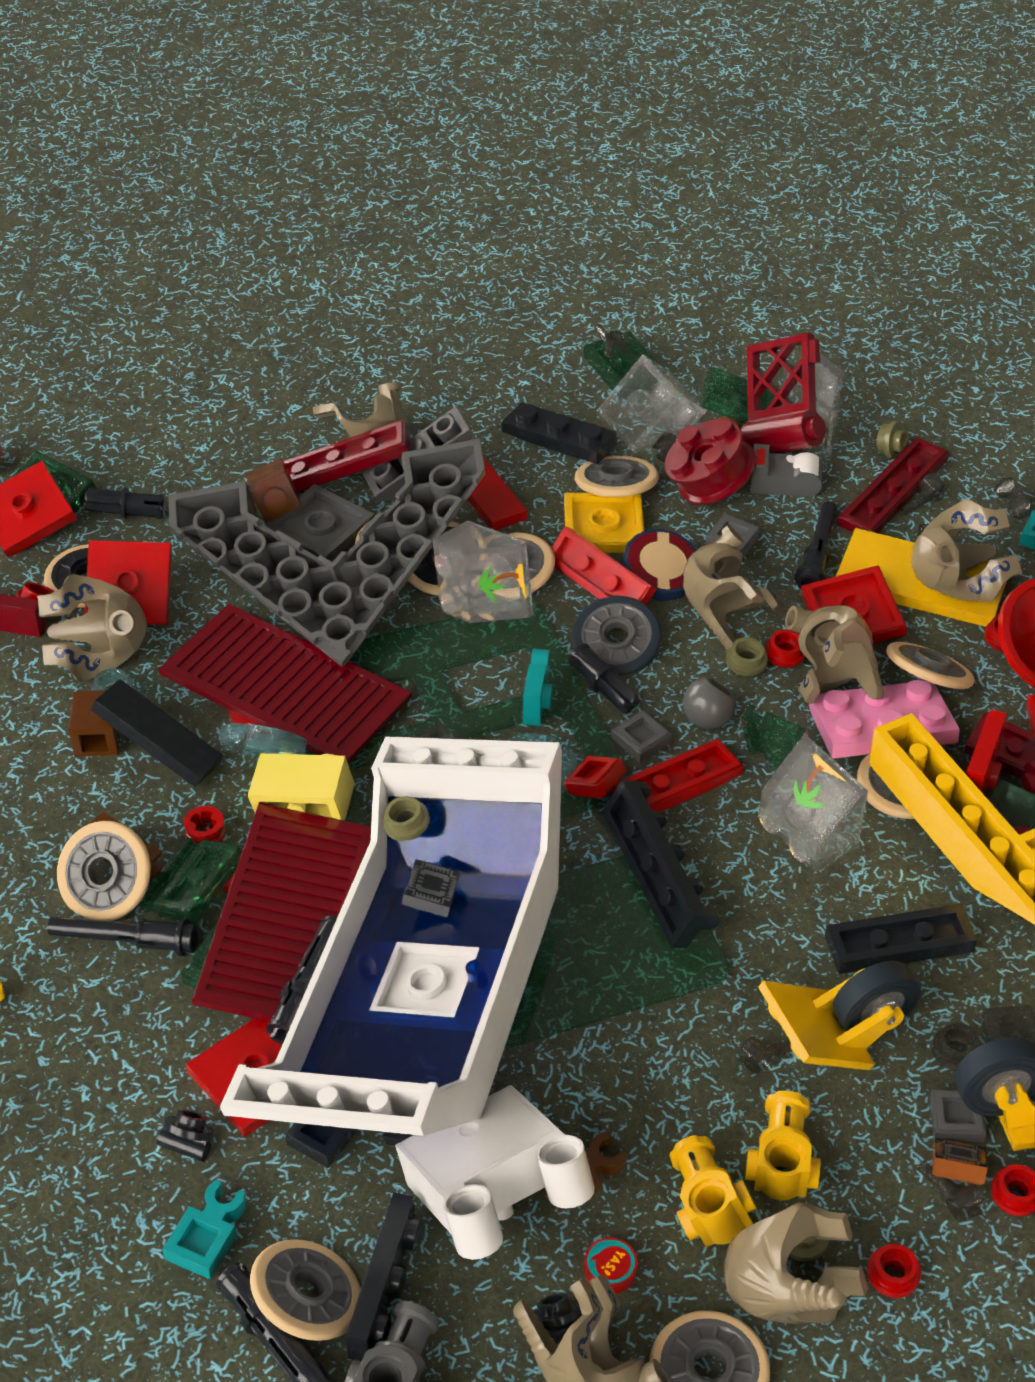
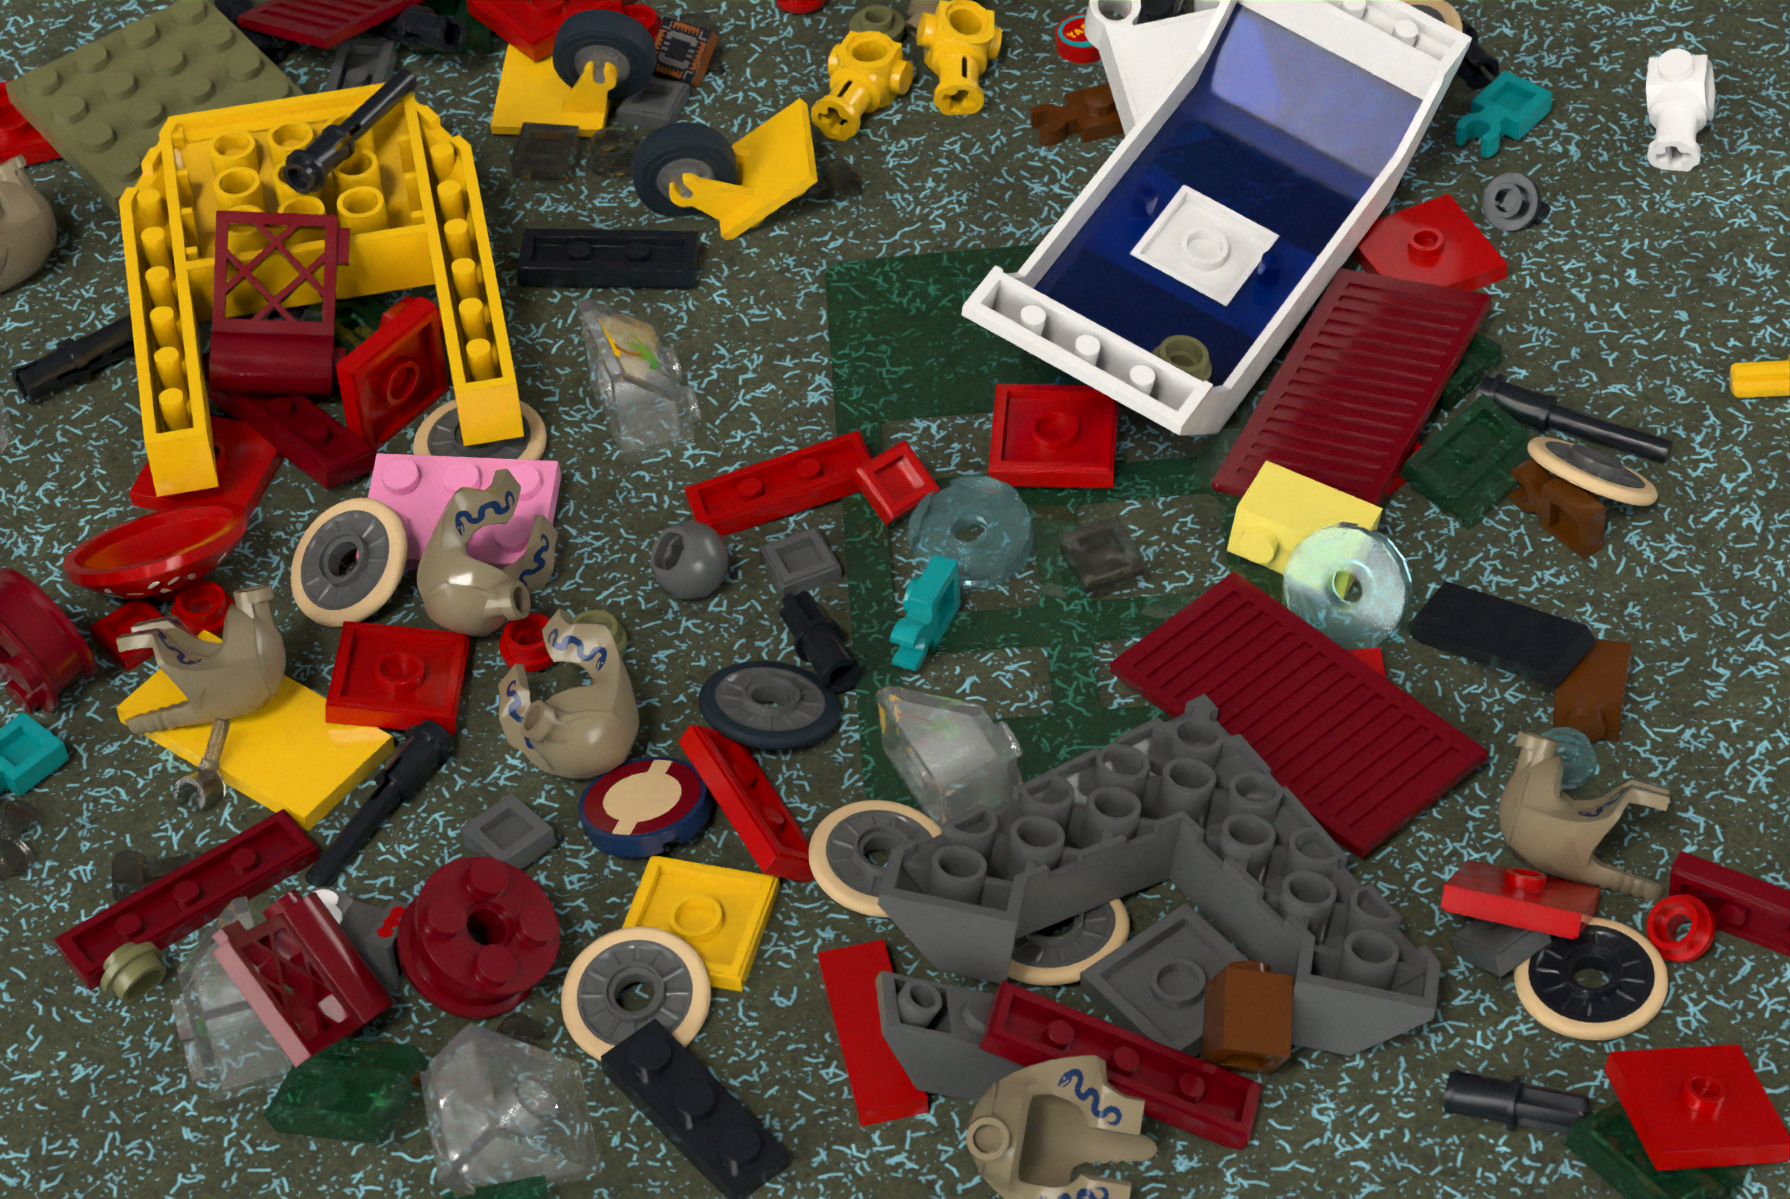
camera: 160 degrees left, 0 degrees up
red bush [183,806,226,849] -> none
black pin [266,916,338,1045] -> none
tile [402,859,461,917] -> none
black hinge [602,780,721,948] -> none
clear green plate [741,704,813,778] -> none
none -> white connector [1646,49,1716,171]

